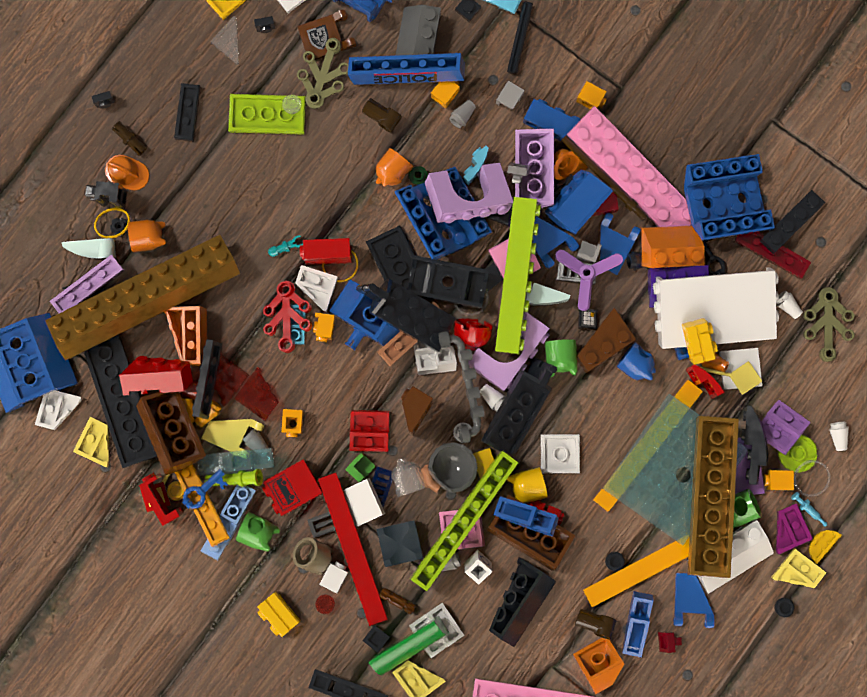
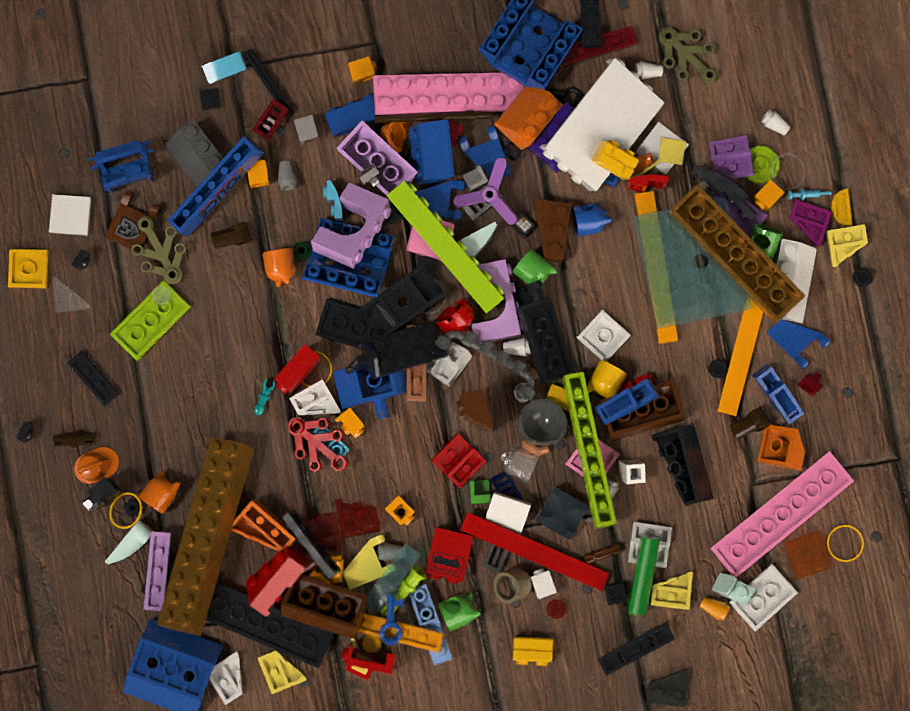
camera: 50 degrees left, 0 degrees up
none -> dark red slope [252,99,289,142]

